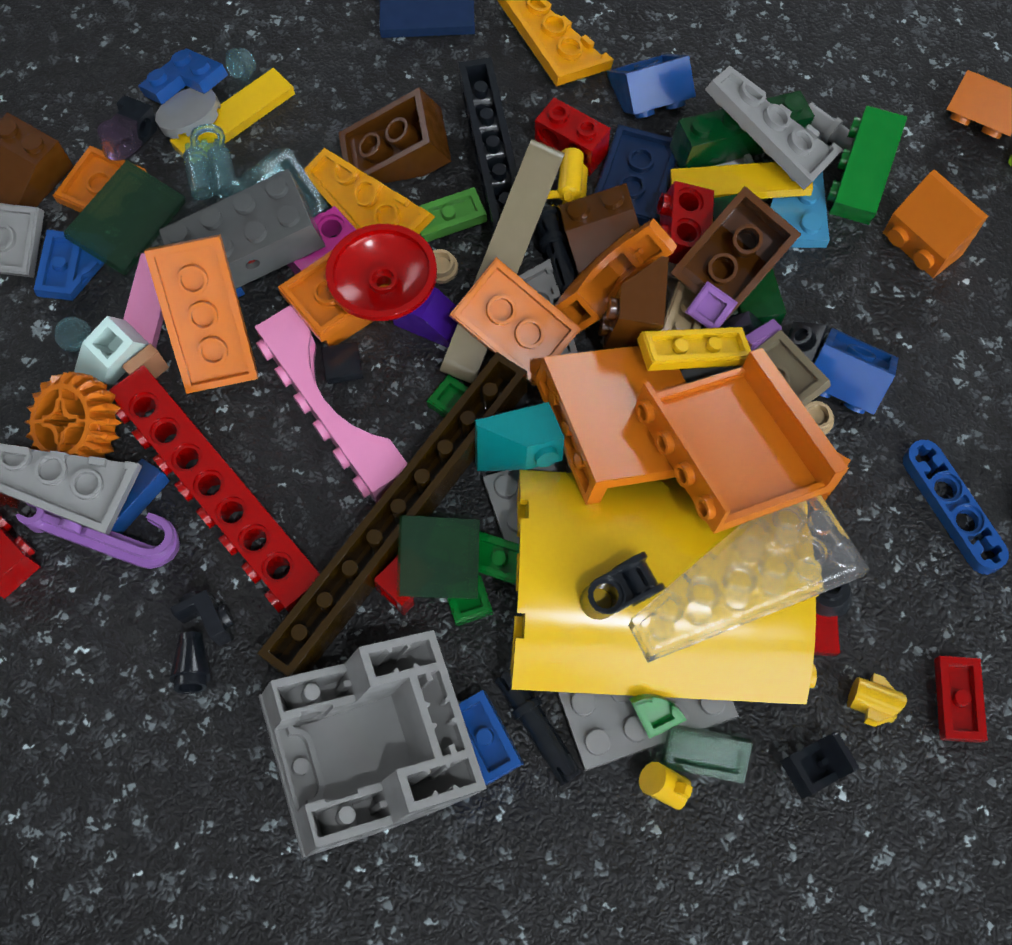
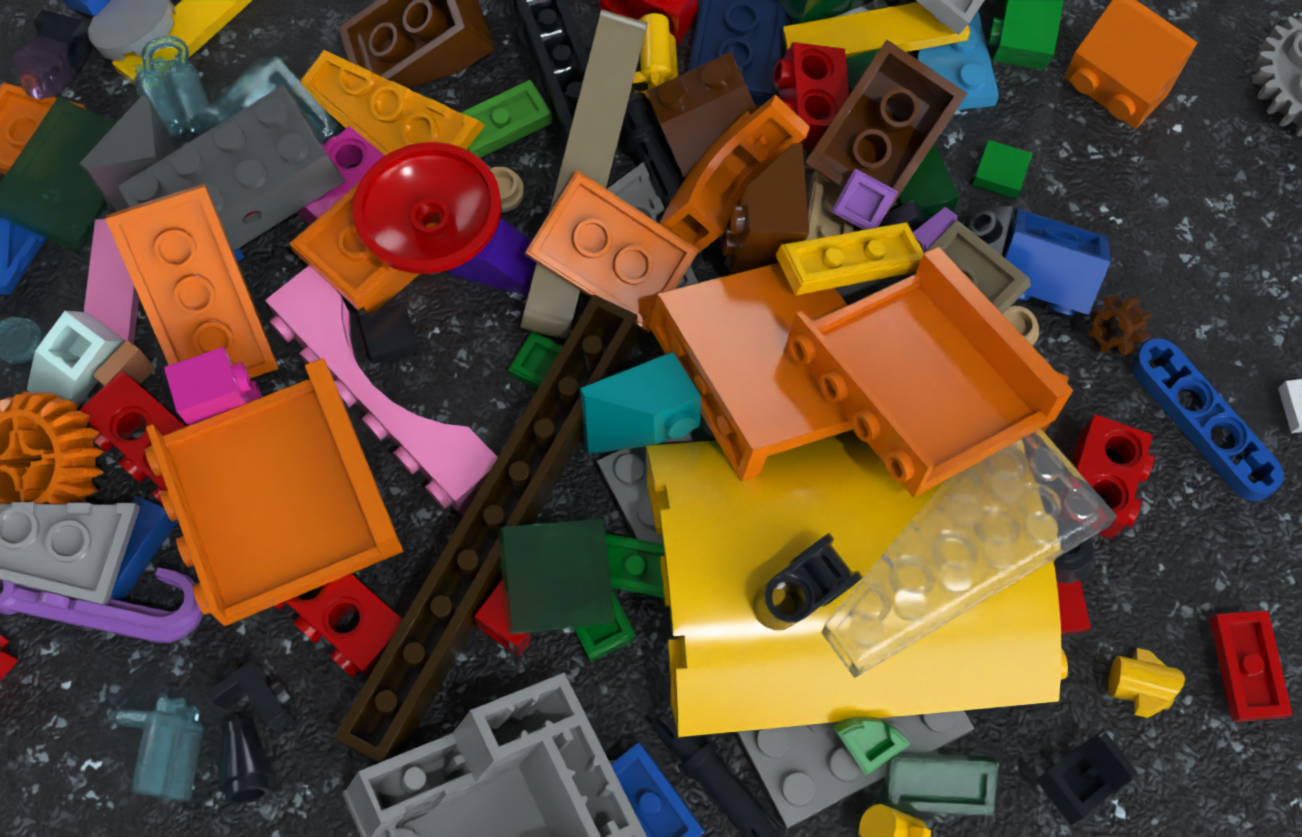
camera: 10 degrees left, 0 degrees up
none -> dark grey slope [79,95,179,212]
none -> clear light blue piece [107,697,203,802]
none -> orange panel [145,358,404,626]
none -> dark pink brick [164,347,263,426]
none -> green tile [972,140,1032,199]
none -> red brick [1054,414,1155,539]
none -> reddish brown gear [1087,294,1153,356]

